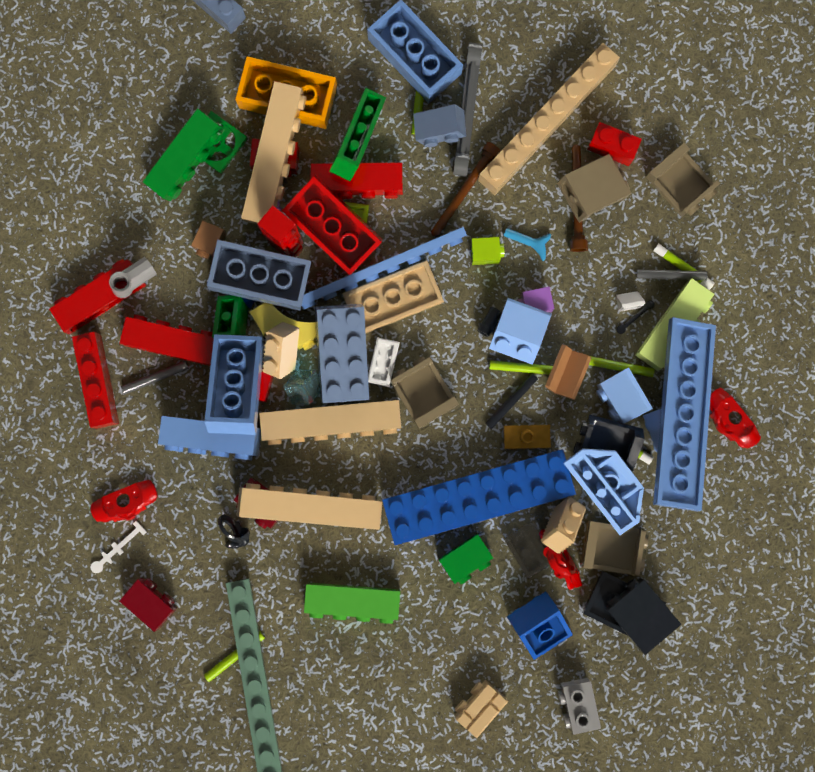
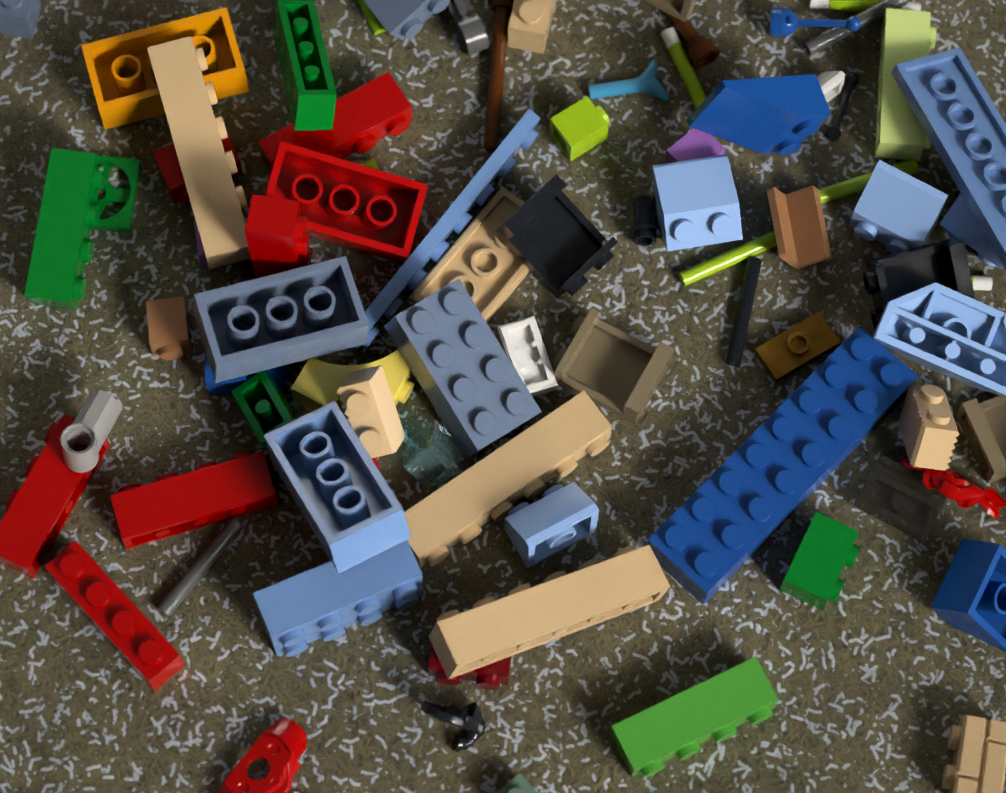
camera: 30 degrees left, 15 degrees down
none -> black panel [494,174,618,299]
none -> light blue slope [504,482,599,569]
none -> lime bar [661,27,707,109]
none -> blue slope [687,74,831,156]
none -> blue hinge [770,7,861,37]

